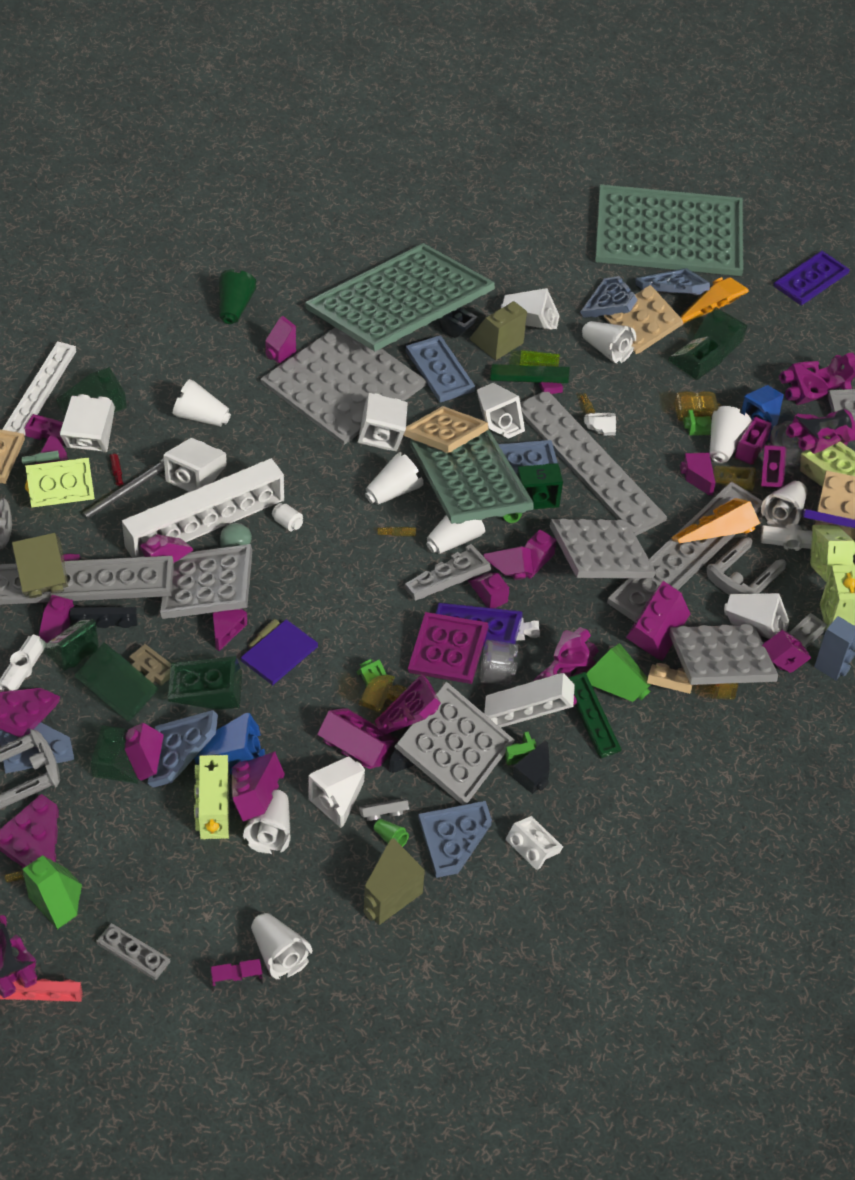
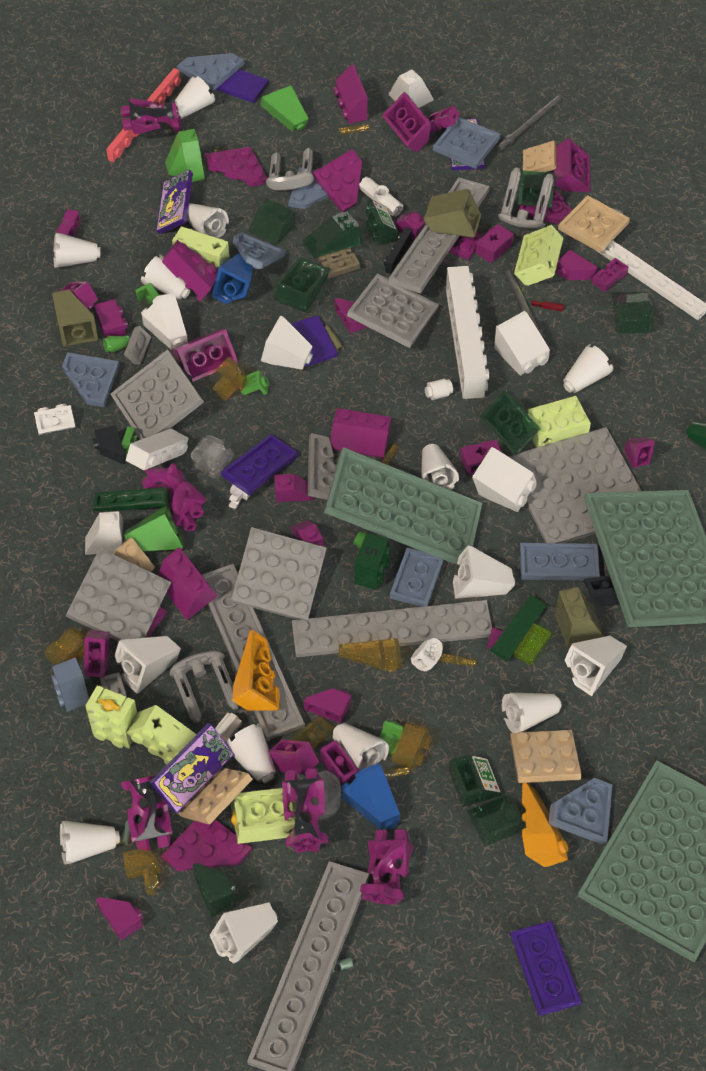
camera: 120 degrees right, 5 degrees up
sand green piece [21,451,60,464] -> none
white slope [60,394,115,452] -> none
light grey tile [96,923,170,980] -> none
magenta slope [125,723,164,781] -> none
magenta slope [140,534,193,564] -> none
sand green hair [220,523,252,548] -> none
magenta plate [375,674,441,735] -> none
tan plate [403,406,488,453] -> none
magenta plate [408,612,489,684] -> none
magenta slope [484,547,533,580] -> none
sand blue plate [580,276,637,318] -> none
none -> clear yellow brick [44,627,85,666]
none -> magenta brick [59,281,98,309]
none -> white slope [85,511,124,555]
none -> magenta brick [94,299,128,338]
none -> bright green bracket [135,283,160,305]
none -> tile [156,170,193,234]
none -> white cone [187,203,229,239]
none -> white slope [261,316,313,369]
none -> magenta slope [330,408,391,458]
none -> clear yellow slope [339,638,402,671]
none -> magenta brick [460,440,502,475]
none -> magenta brick [475,224,514,263]
none -> clear green slope [480,389,542,455]
none -> yellowish green piece [523,396,591,448]

